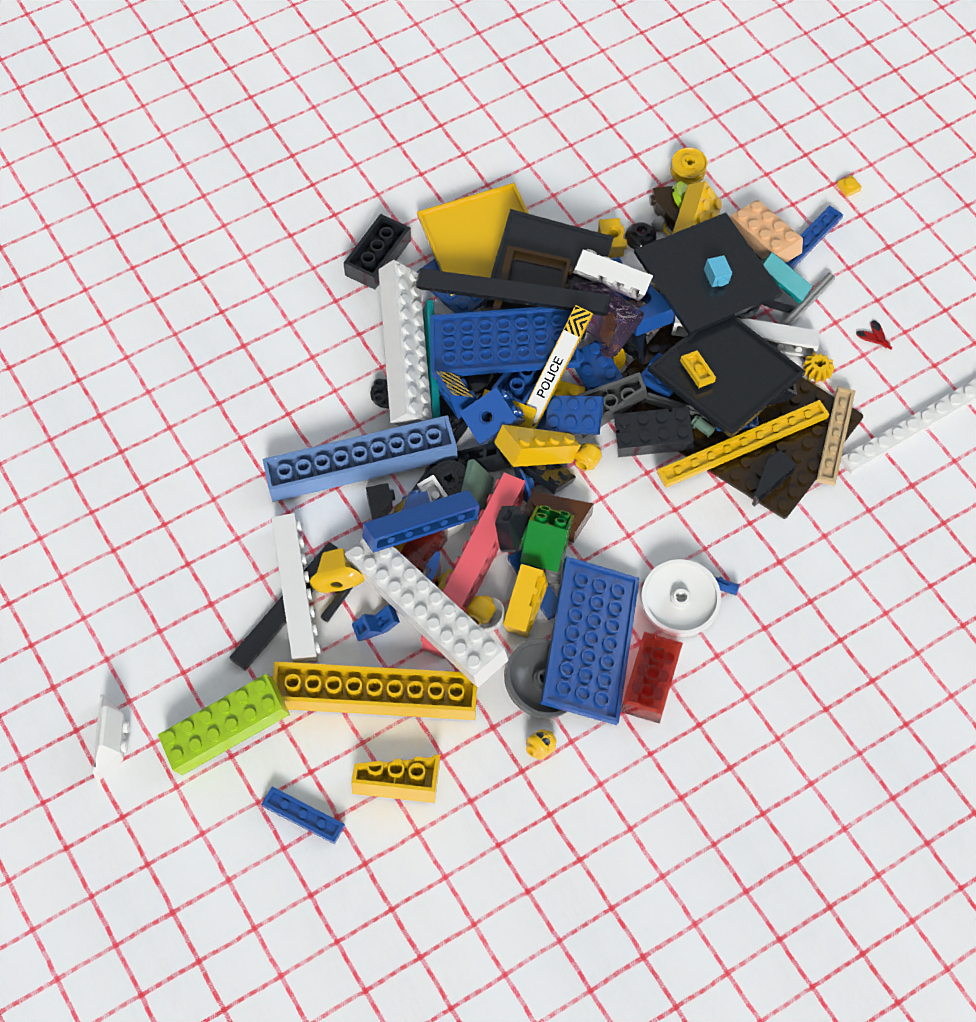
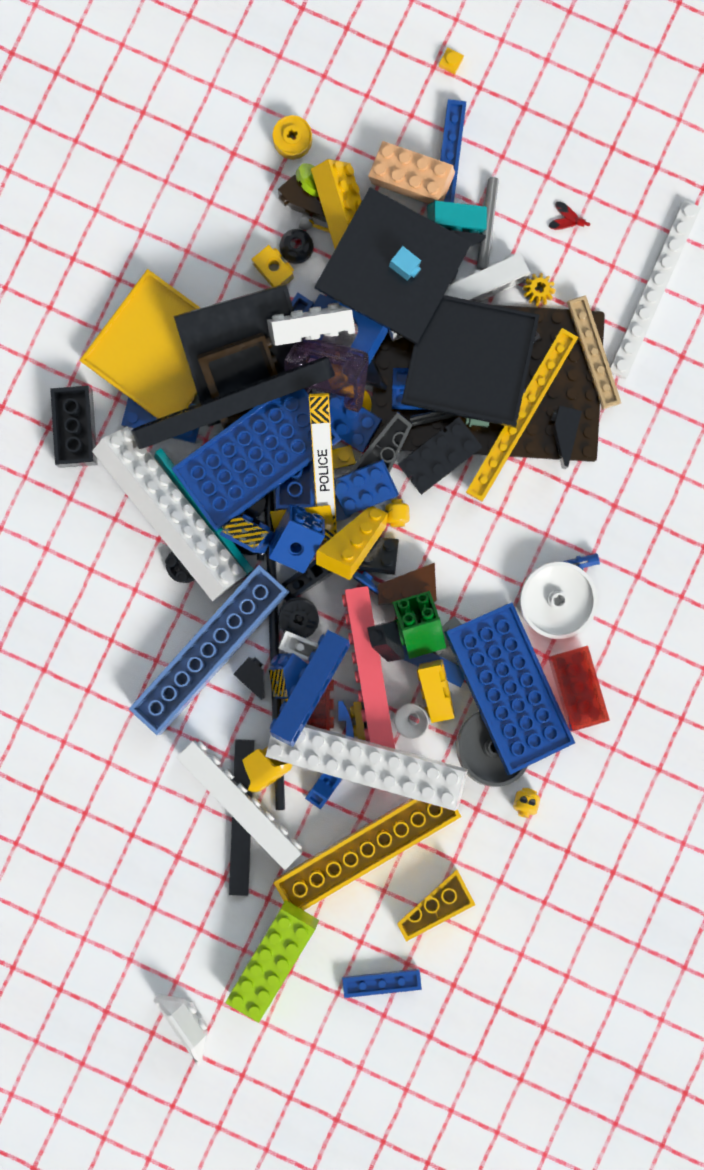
camera: 30 degrees left, 25 degrees up
sand green tile [461,459,494,511] -> none
yellow head [466,595,496,625] -> none
yellow plate [680,350,716,388] -> none

